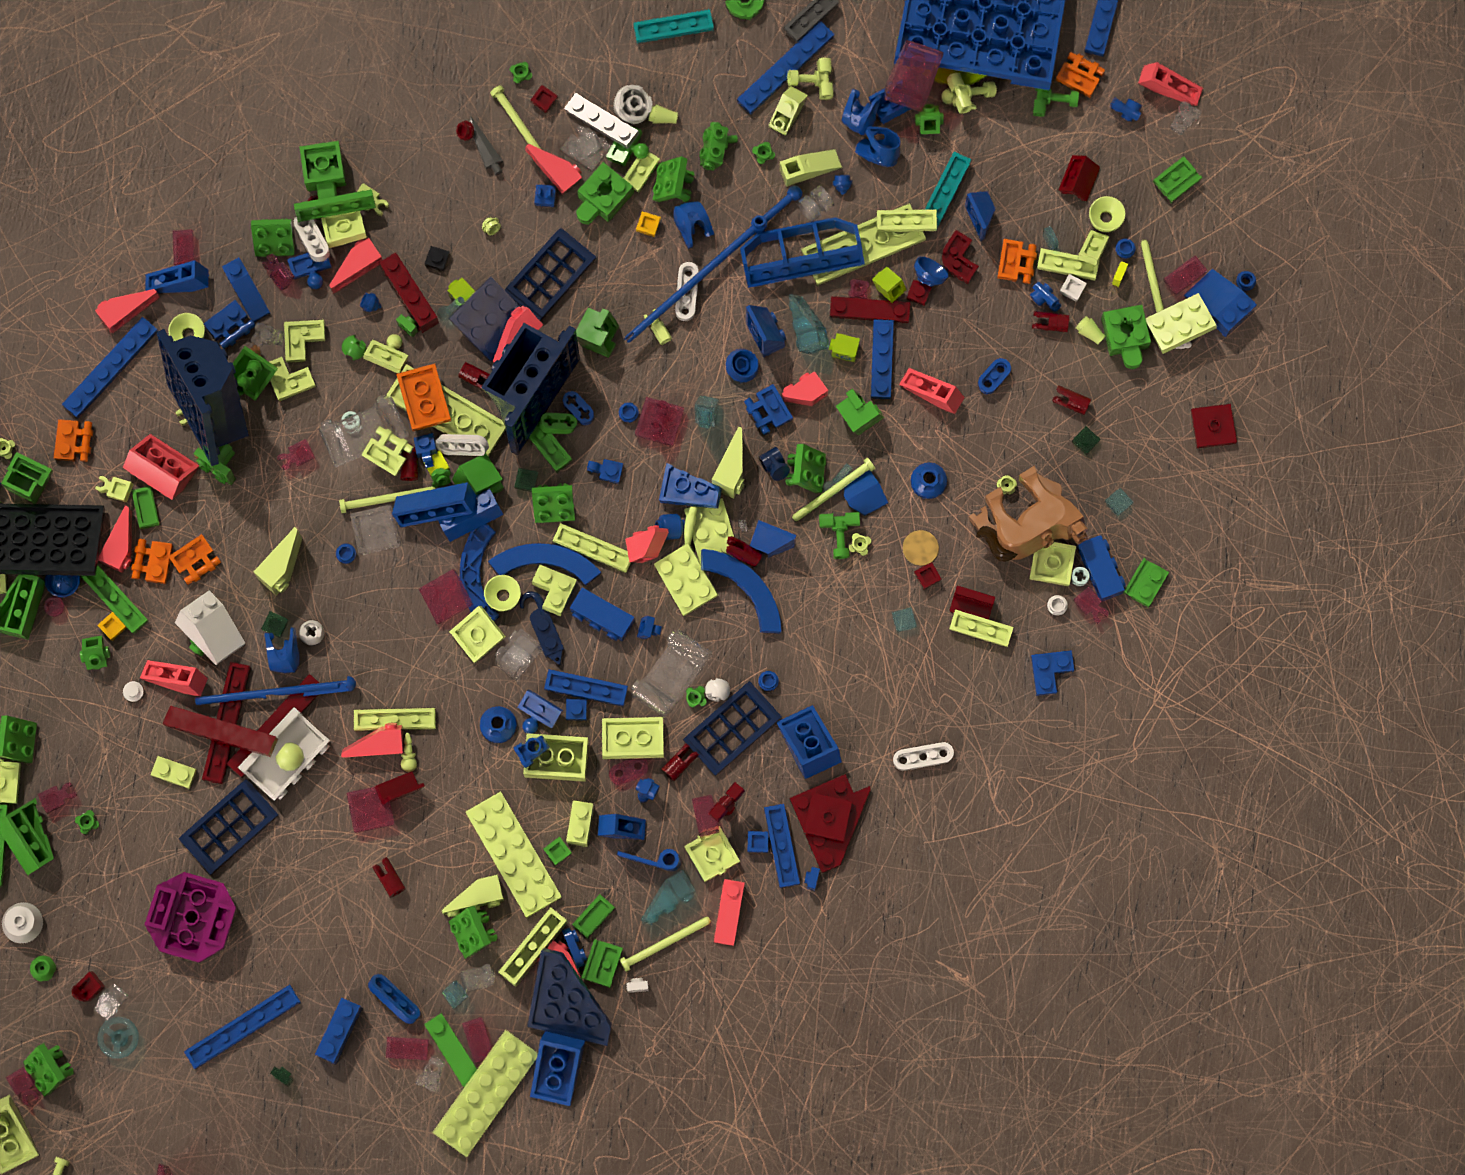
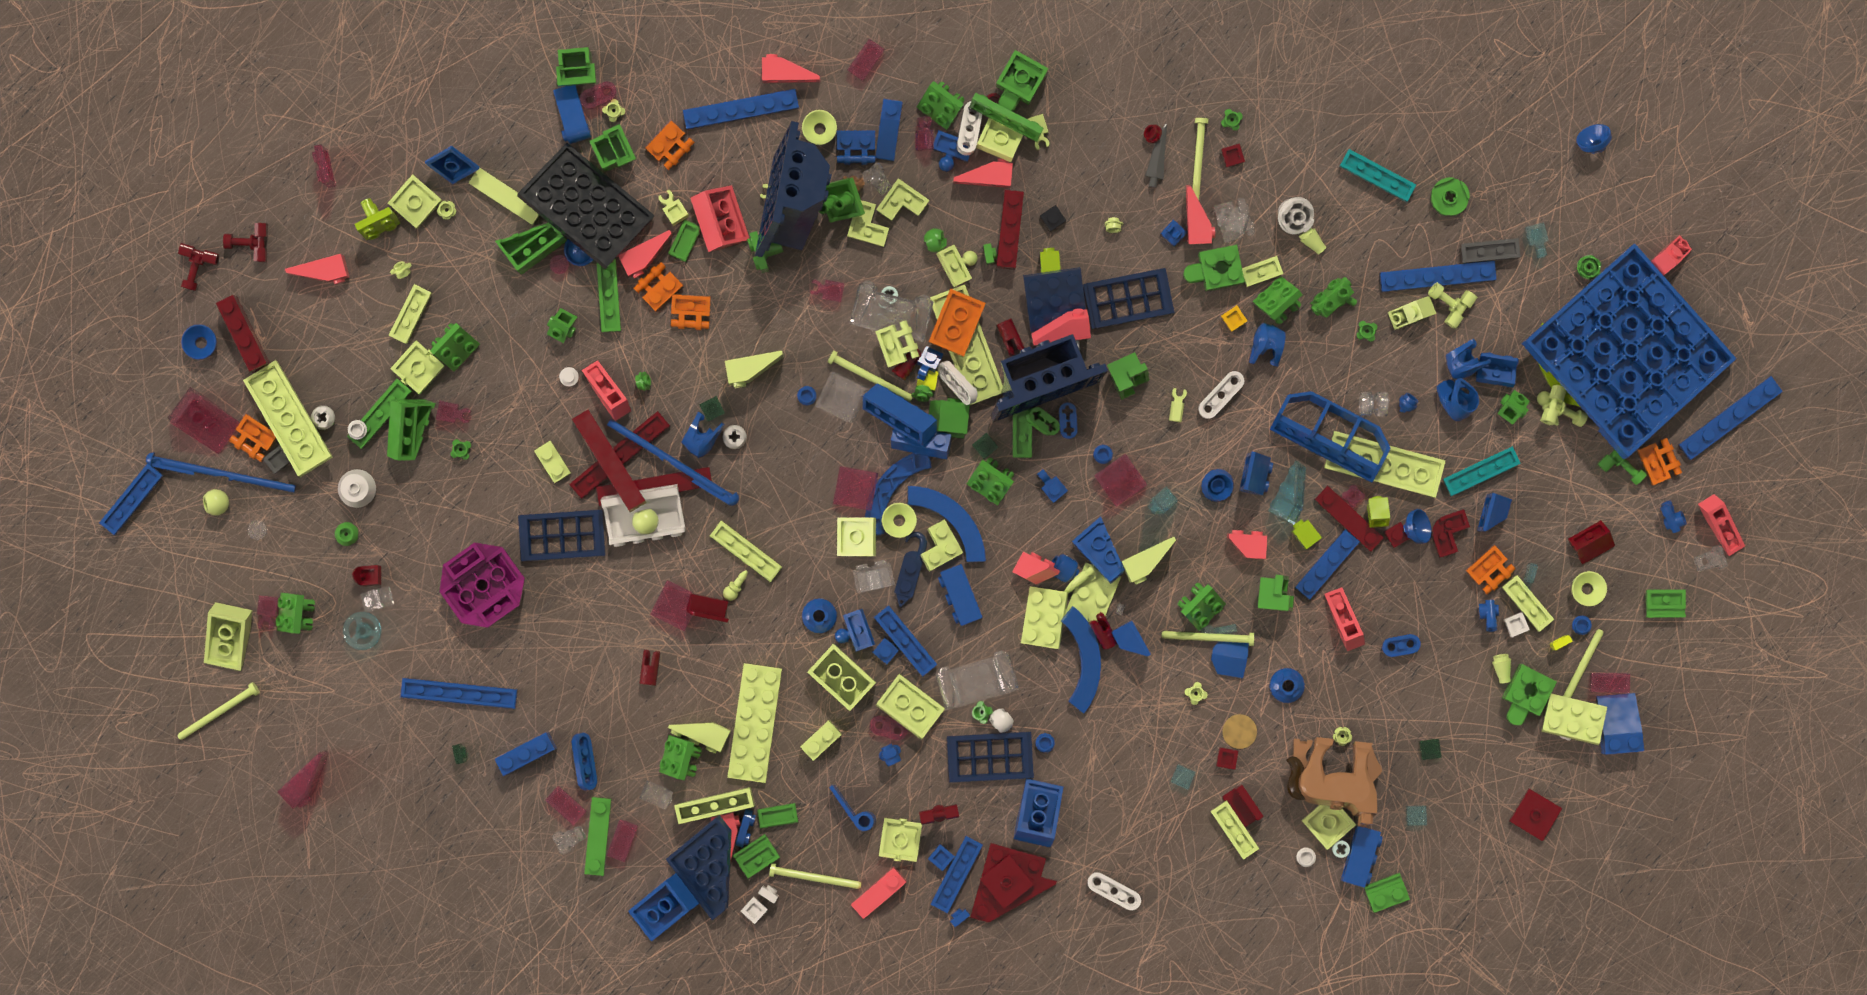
camera: 40 degrees right, 10 degrees up
yellow plate [97,612,127,641] -> none
blue slope [145,260,209,293] -> none
white slope [175,590,245,665] -> none
coral slope [341,723,404,758] -> none
blue plate [360,293,382,312] -> none
yellowish green plate [432,1030,538,1157] -> none
clear light blue bar [437,297,465,321] -> none
clear light blue tile [441,980,468,1009] -> none
blue plate [514,735,550,768] -> none
bright green plate [543,837,572,866] -> none
yellowish green tile [552,523,631,573] -> none
plate [564,93,639,149] -> none
blue slope [598,814,646,840] -> none
bright green plate [606,126,649,166] -> none
blue bar [624,185,803,343] -> none
blue tile [637,616,662,639] -> none
clear light blue slope [641,869,696,925] -> none
dark red hinge [661,743,699,781] -> none
clear pink tile [692,795,719,837] -> none
blue plate [744,384,793,435] -> none
dark blue piece [758,447,790,481] -> none
yellowish green slope [780,149,842,187] -> none
bright green bar [819,512,860,559] -> none
yellowish green plate [877,210,937,232] -> none
clear pink slope [884,40,943,112] -> none
blue plate [1031,650,1074,696] -> none
dark red hinge [1032,311,1070,332] -> none
dark red hinge [1052,386,1091,415] -> none
clear pink plate [1073,587,1109,624] -> none
yellowish green plate [1078,230,1109,266] -> none
blue plate [1236,271,1256,291] -> none
none -> white plate [741,897,768,924]

